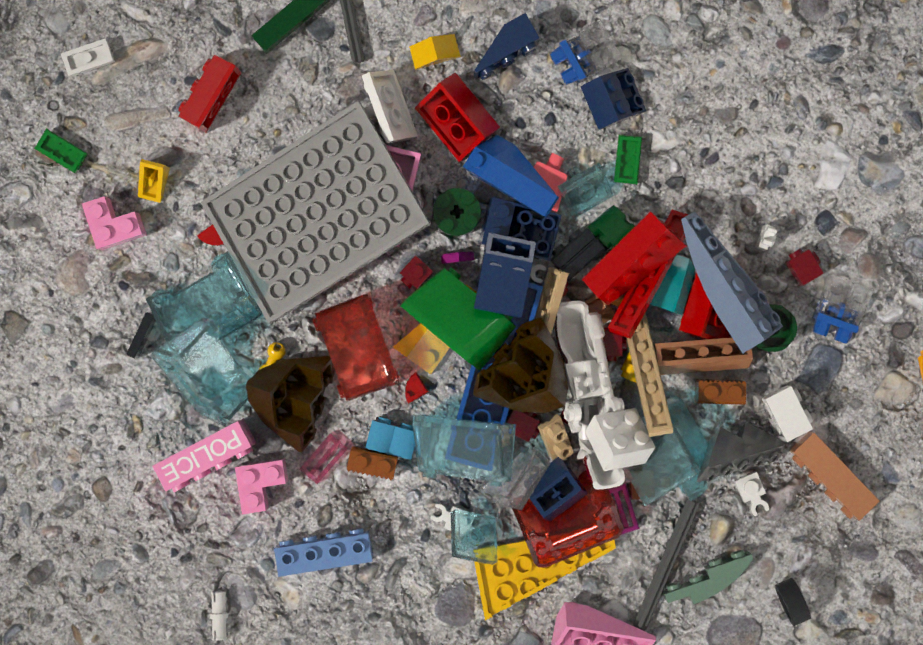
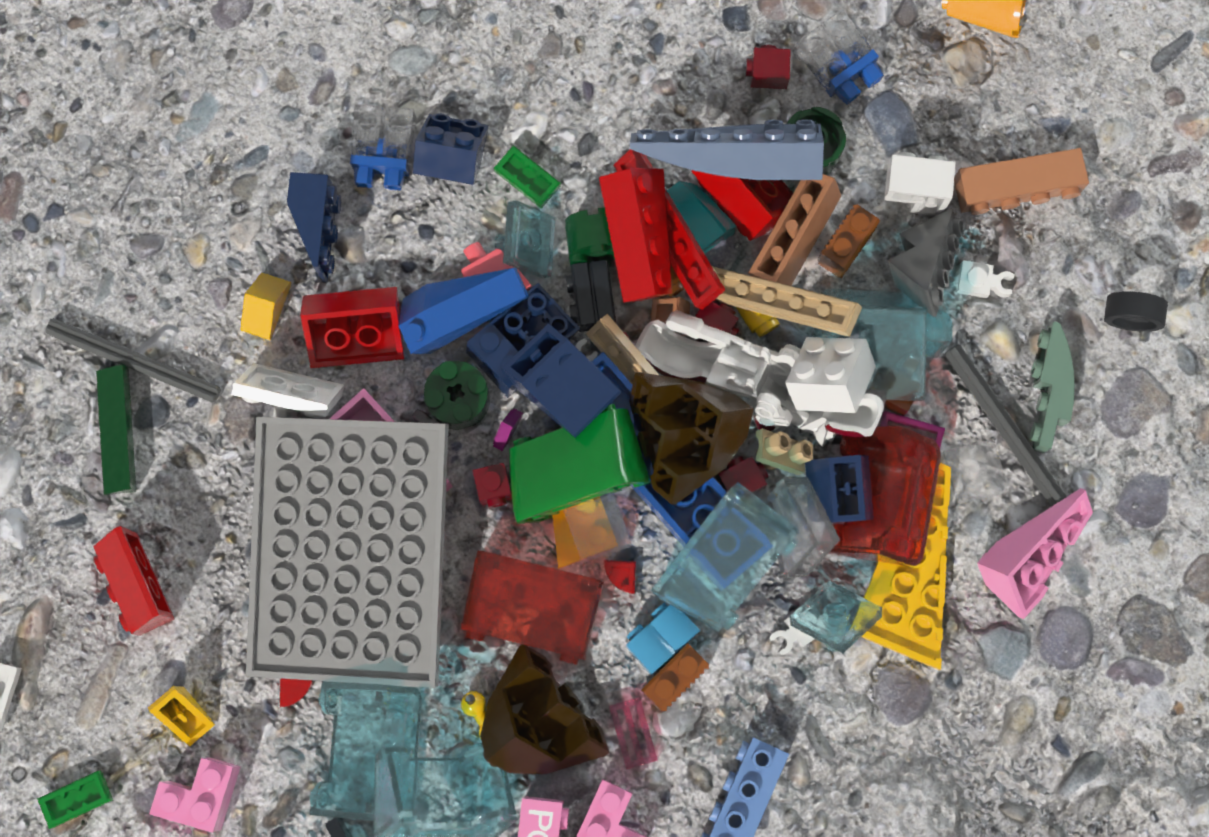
camera: 55 degrees left, 10 degrees down
white plate [754,224,777,251] -> none

